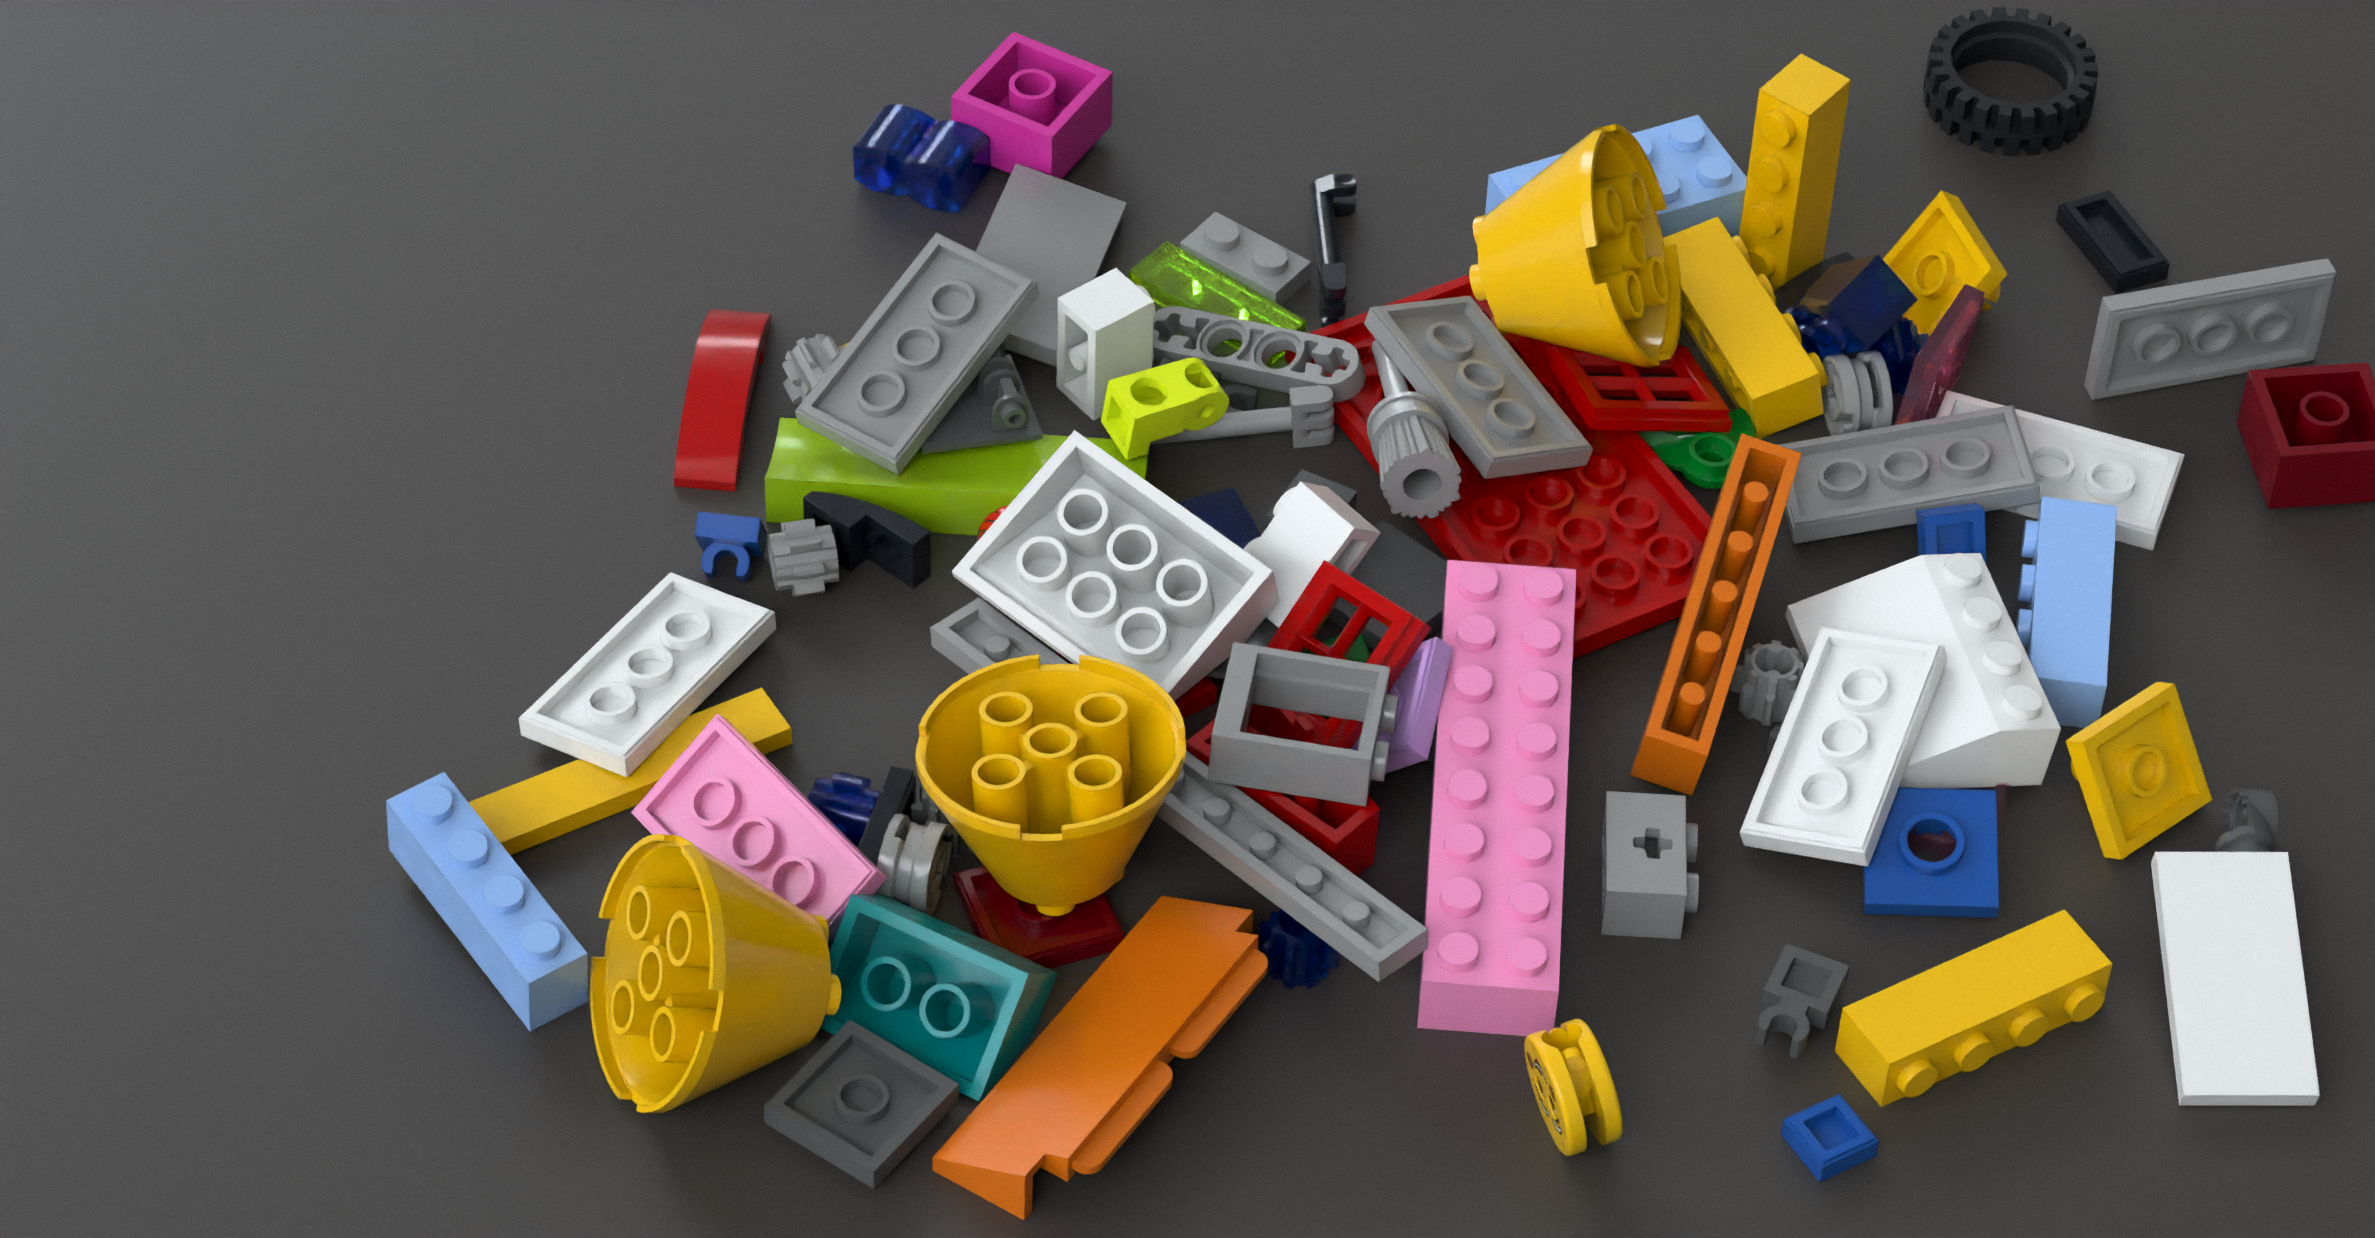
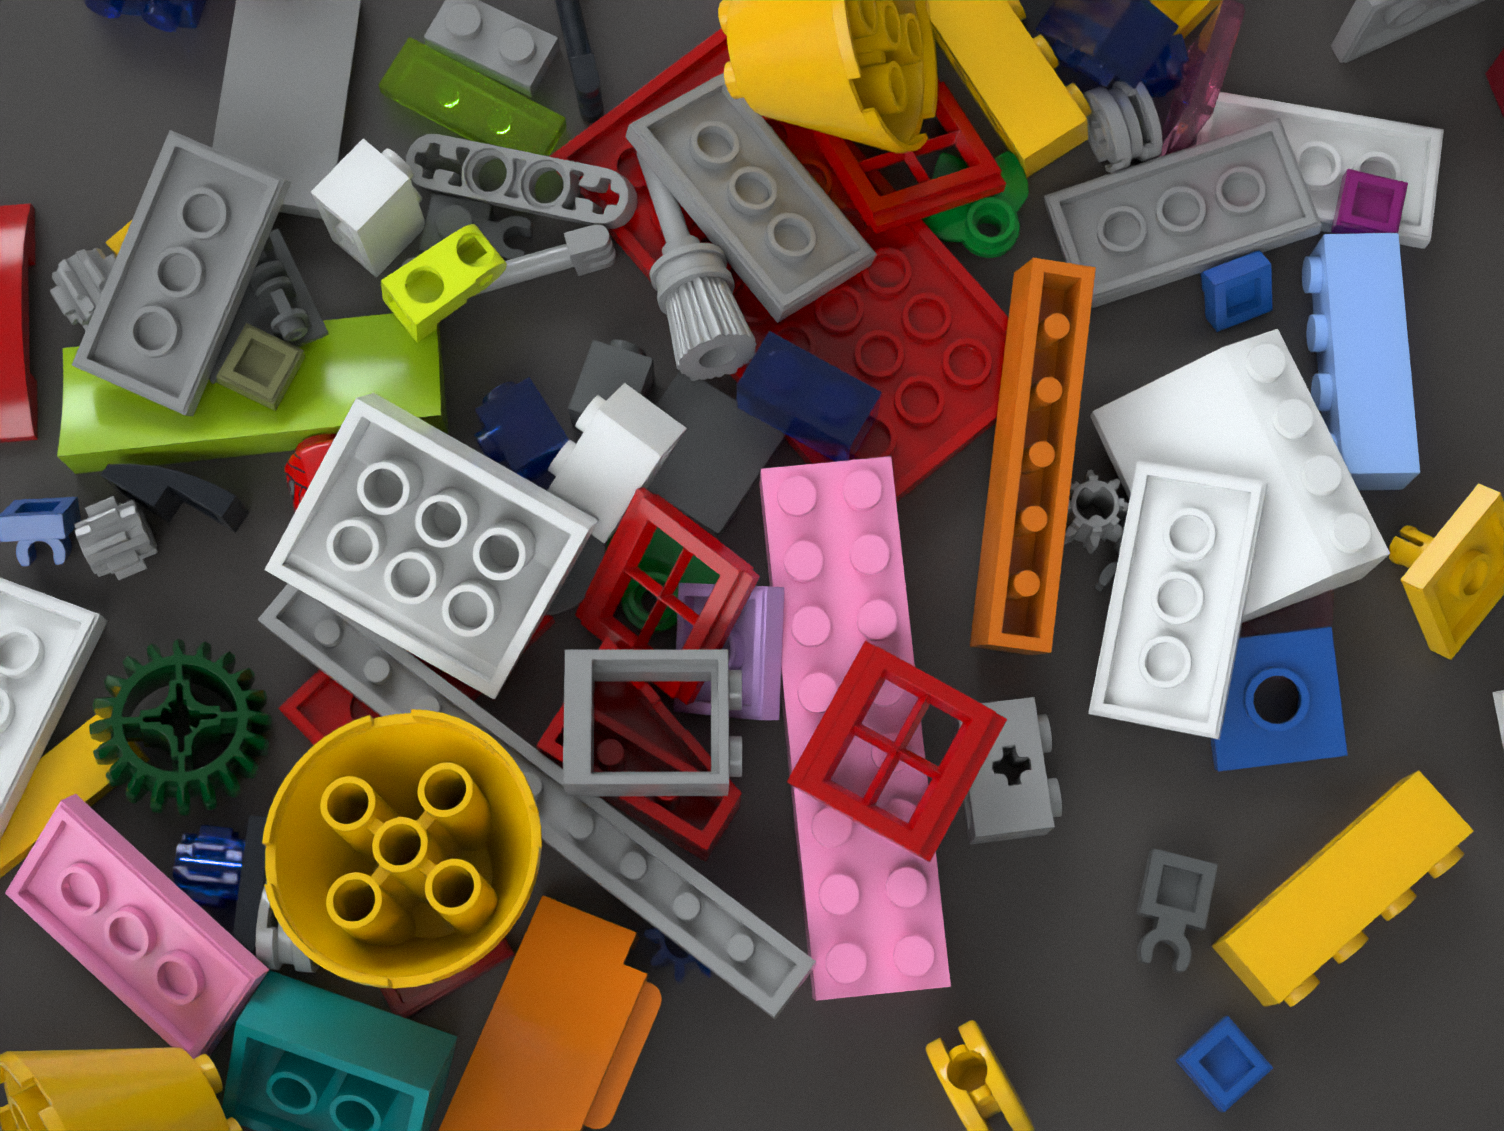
camera: 10 degrees left, 30 degrees up
none -> dark green gear [89,638,272,816]
none -> olive tile [216,323,305,411]
none -> clear blue brick [737,331,882,462]
none -> red piece [786,640,1007,862]
none -> magenta tile [1331,169,1408,234]

